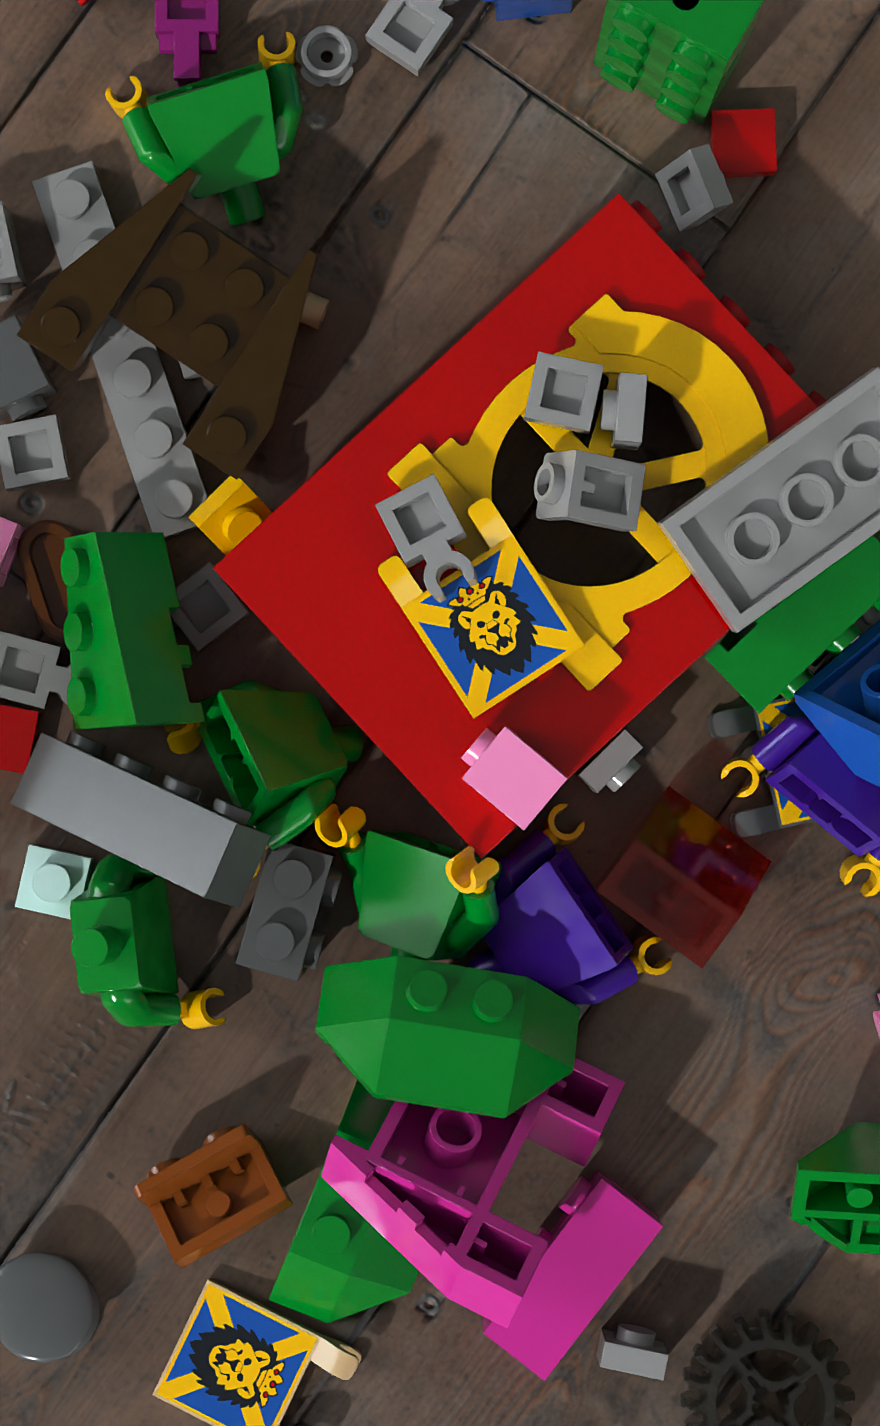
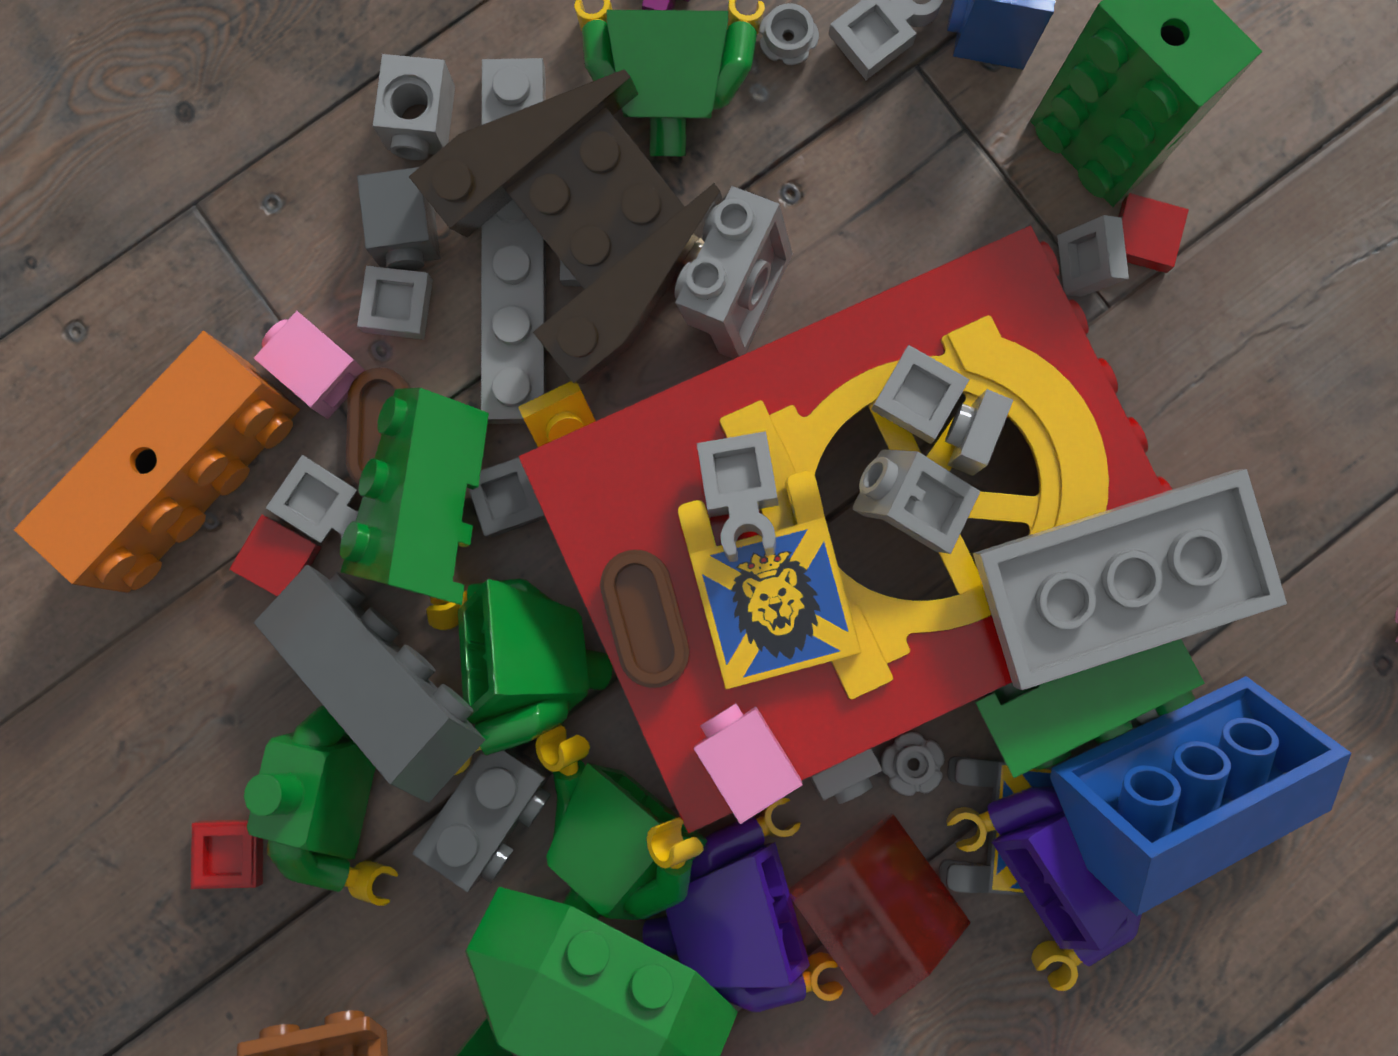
camera: 20 degrees right, 5 degrees down
light aqua plate [15,844,94,919] -> none
none -> red tile [191,820,263,889]
none -> reddish brown tile [600,550,690,688]
none -> light grey plate [675,186,793,359]
none -> light grey plate [881,732,945,796]

